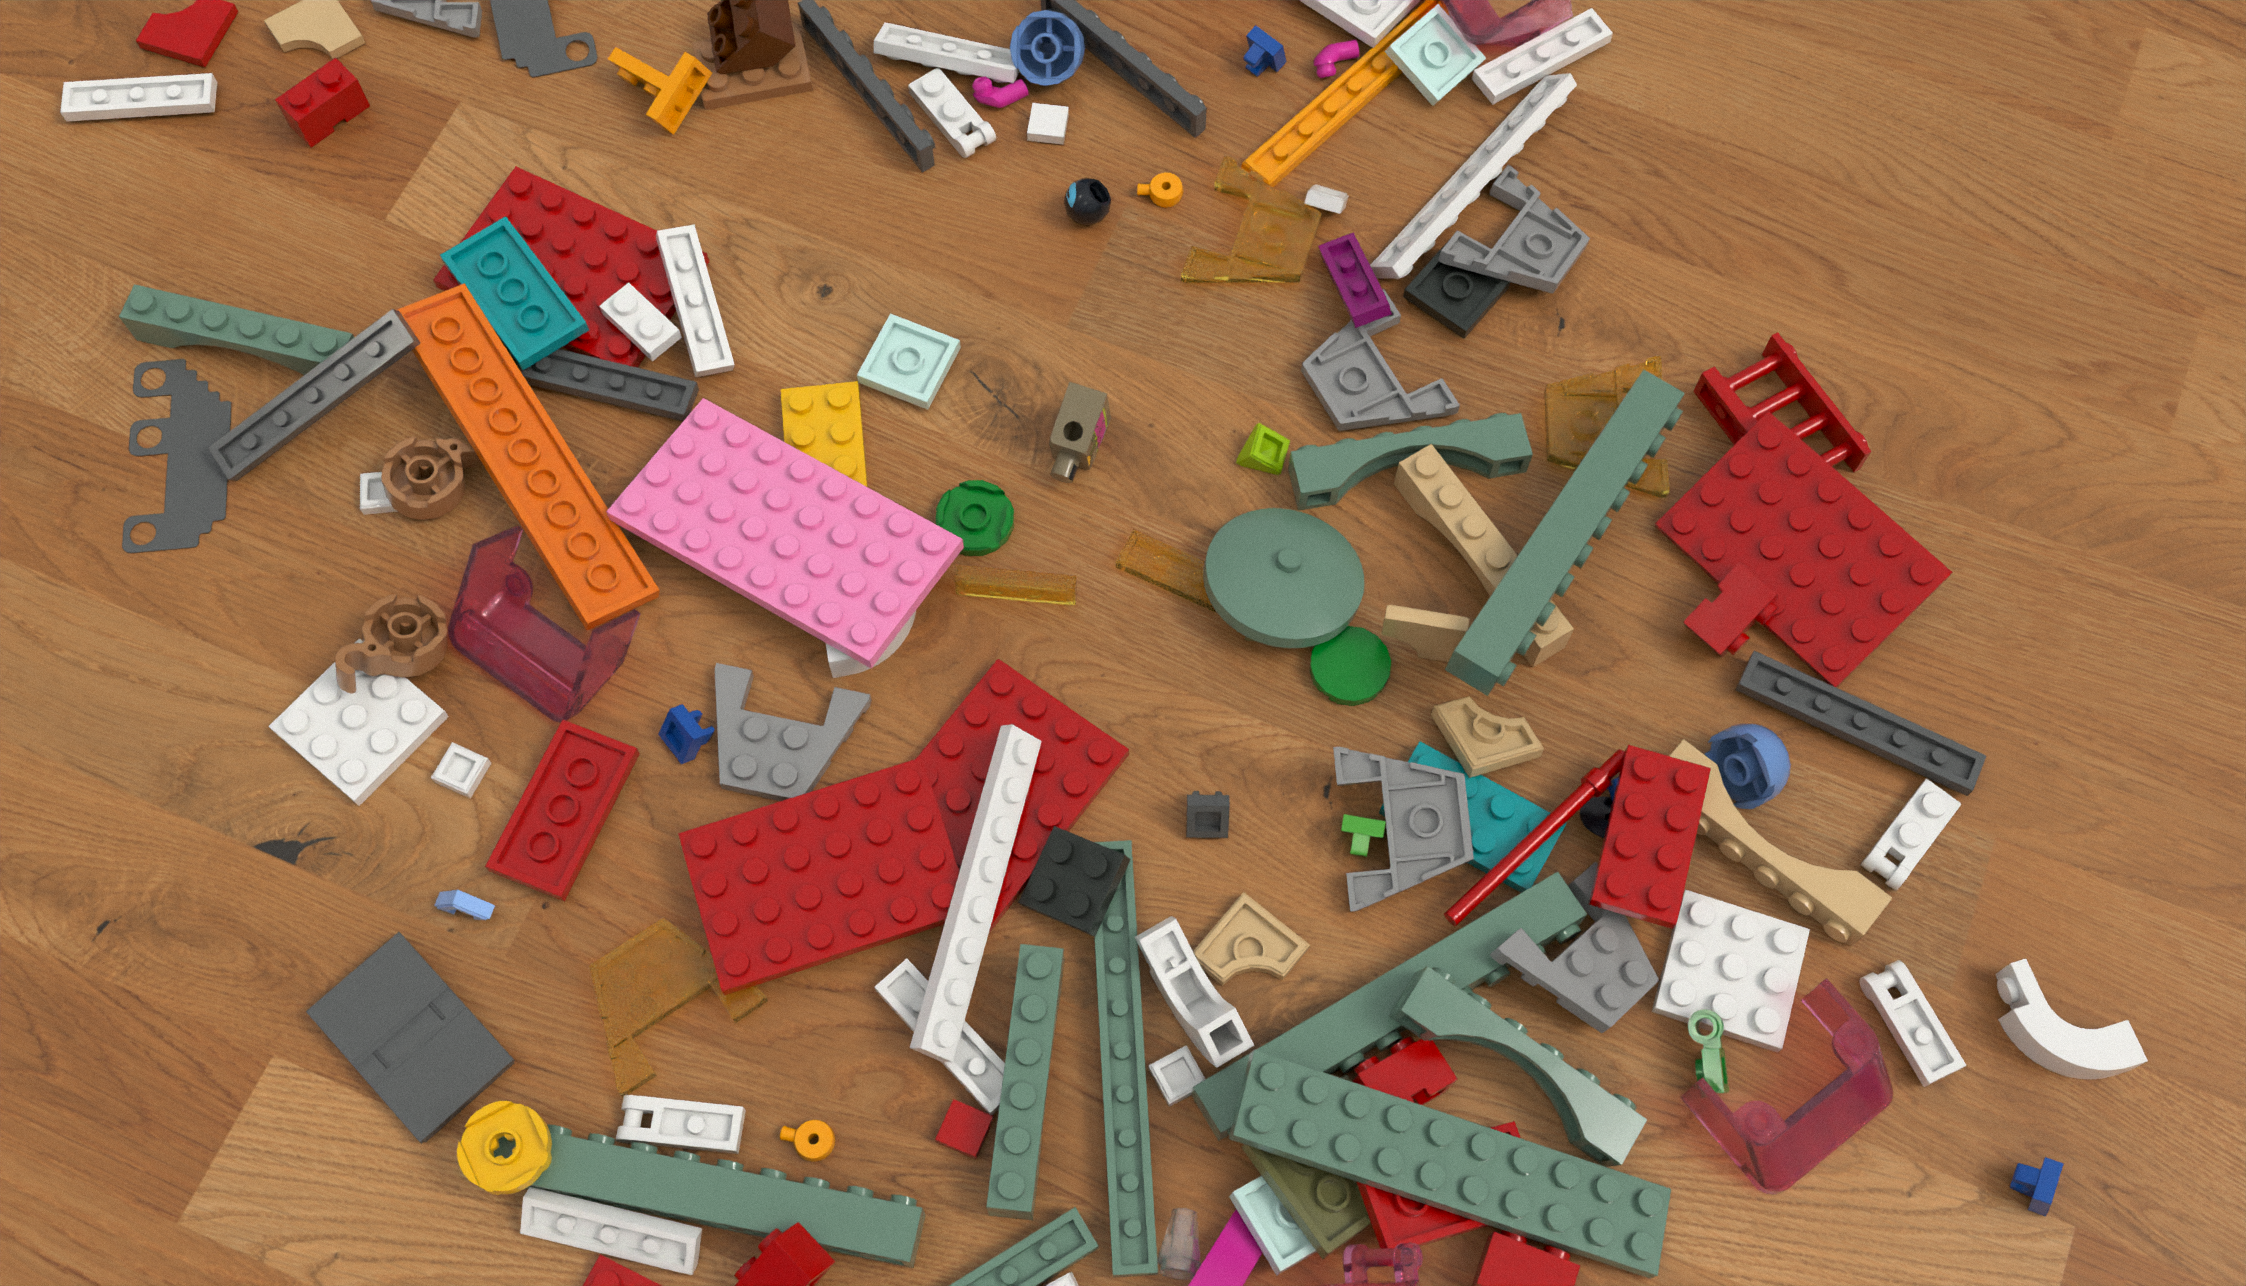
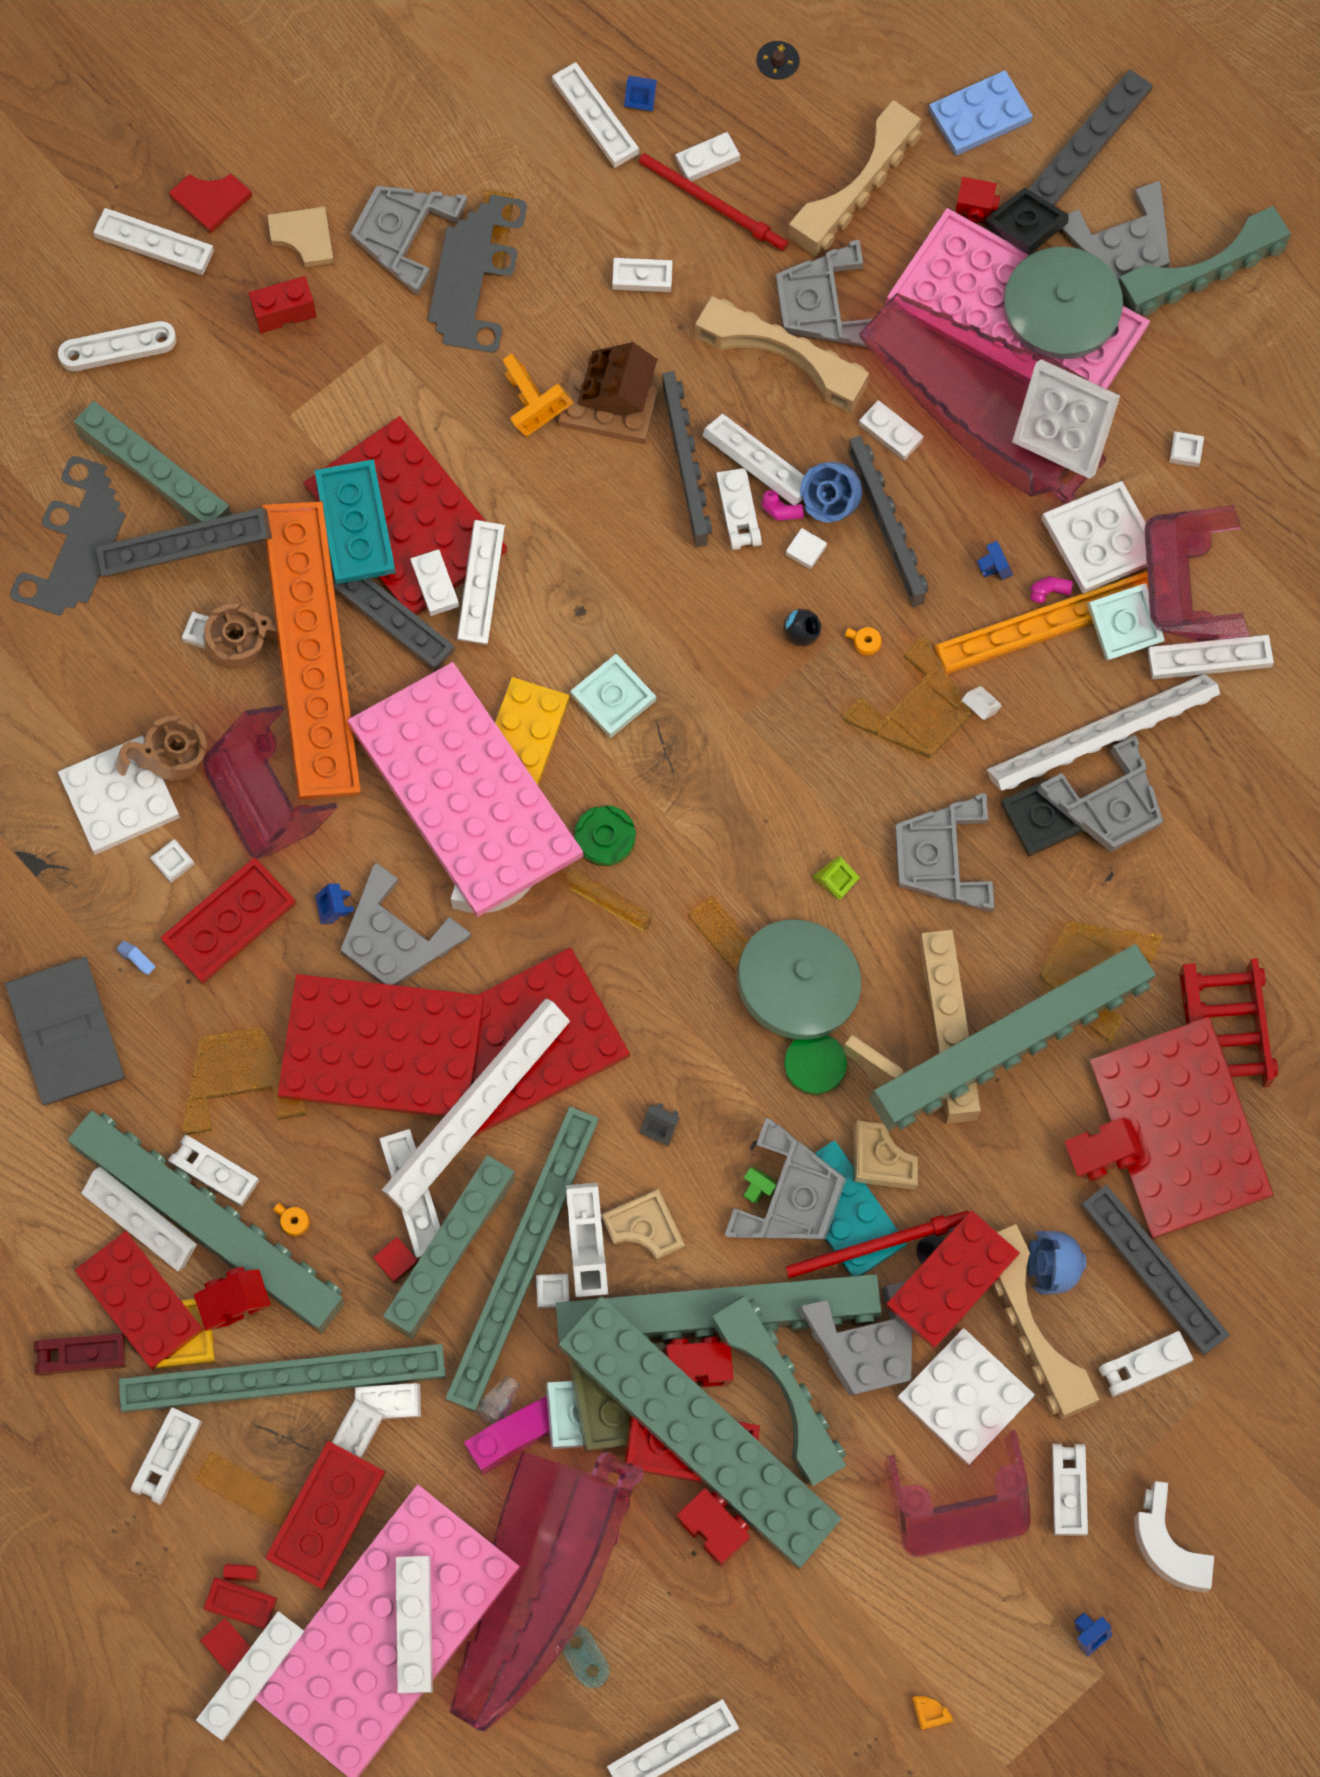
camera: 25 degrees right, 5 degrees up
yellow plate [457,1101,552,1195] -> none
pearl dark grey plate [1018,826,1131,937] -> none
dark tan torso [1049,382,1111,483] -> none
sand green arch [1288,413,1533,511] -> none
magenta plate [1318,233,1392,328] -> none
plate [1688,1009,1729,1094] -> none
none -> white plate [58,321,177,371]

